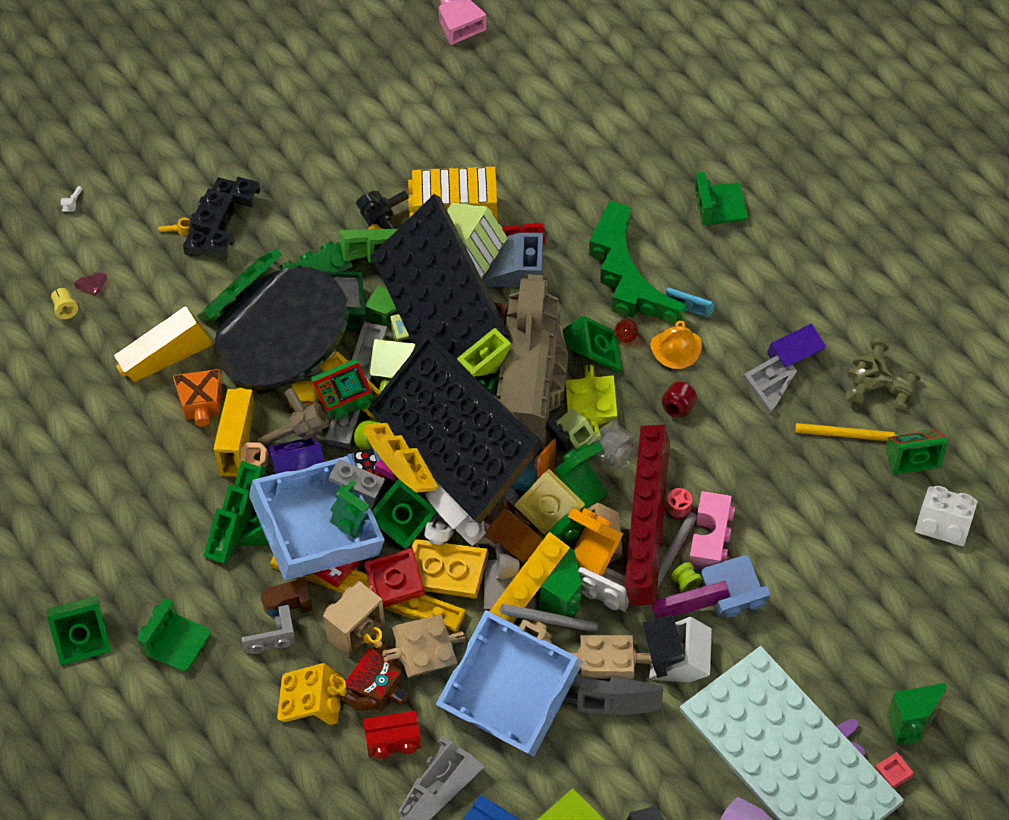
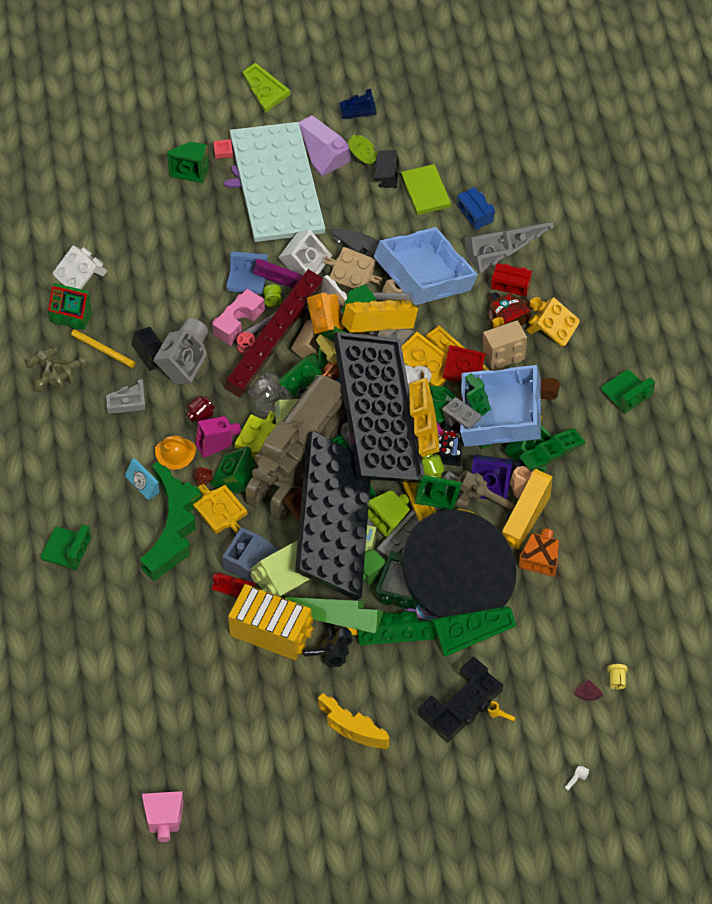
camera: 155 degrees left, 0 degrees up
green slope [47,595,111,665] -> none
yellow slope [114,306,214,382] -> none
light grey bracket [241,605,296,654] -> none
tan plate [382,615,465,678] -> none
lime slope [457,328,512,377] -> none
black panel [643,615,683,678] -> none
dark purple panel [767,323,826,368] -> none
none -> black hinge [132,327,162,371]
none -> light grey brick [153,318,208,385]
none -> yellow plate [193,484,248,535]
none -> dark pink torso [195,416,241,458]
none -> yellow slope [318,693,389,749]

